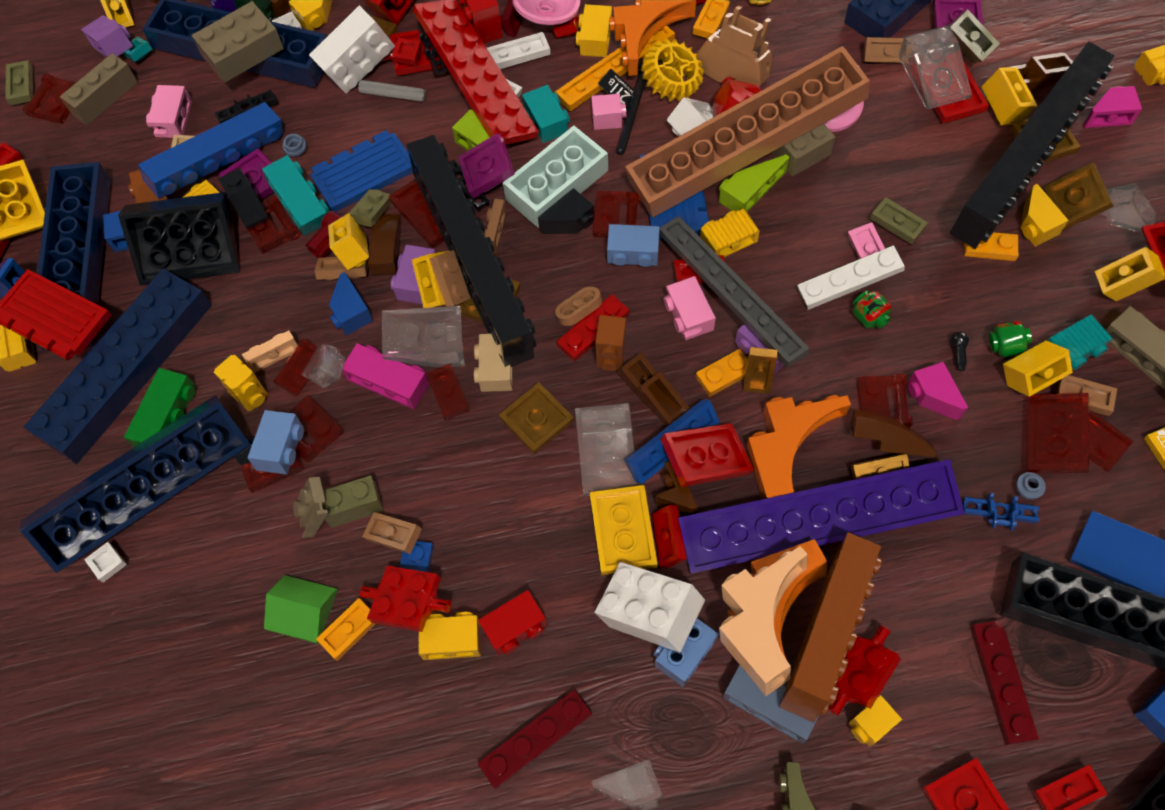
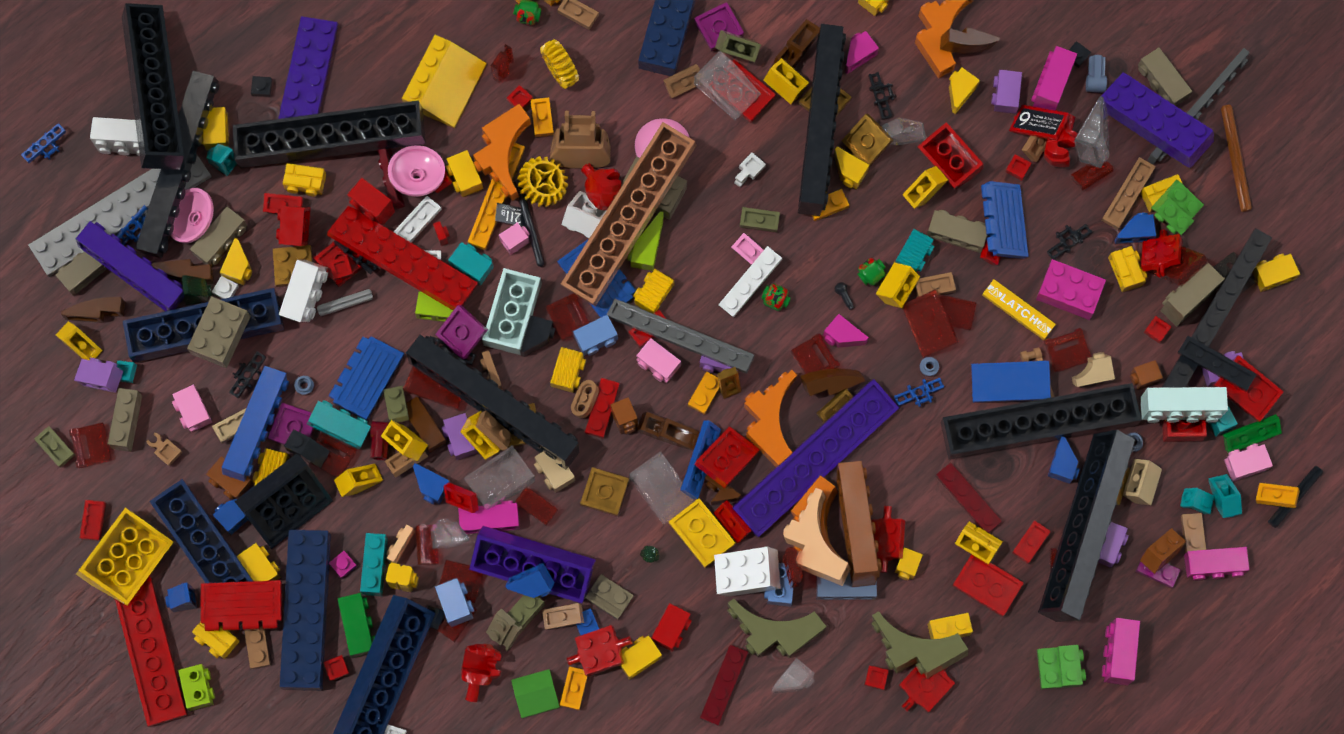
camera: 35 degrees left, 10 degrees up
none -> medium nougat plate [146,433,183,467]
none -> yellow brick [236,543,281,581]
none -> medium nougat plate [244,626,271,669]
none -> red plate [323,655,349,681]
none -> dark pink plate [329,551,357,579]
none -> yellow slope [334,464,383,497]
none -> teal brick [360,533,388,597]
none -> red plate [433,221,449,246]
none -> red plate [443,483,479,513]
none -> red piece [461,643,501,702]
none -> dark purple brick [469,526,596,603]
none -> blue slope [505,563,555,598]
none -> yellow brick [550,347,586,393]
none -> dark tan plate [585,575,634,620]
none -> clear green plate [640,546,660,563]
none -> olive arch [727,599,827,658]
none -> white plate [734,153,766,187]
none -> clear red plate [783,547,803,588]
none -> black piece [868,72,897,120]
none -> yellow brick [955,521,1003,565]

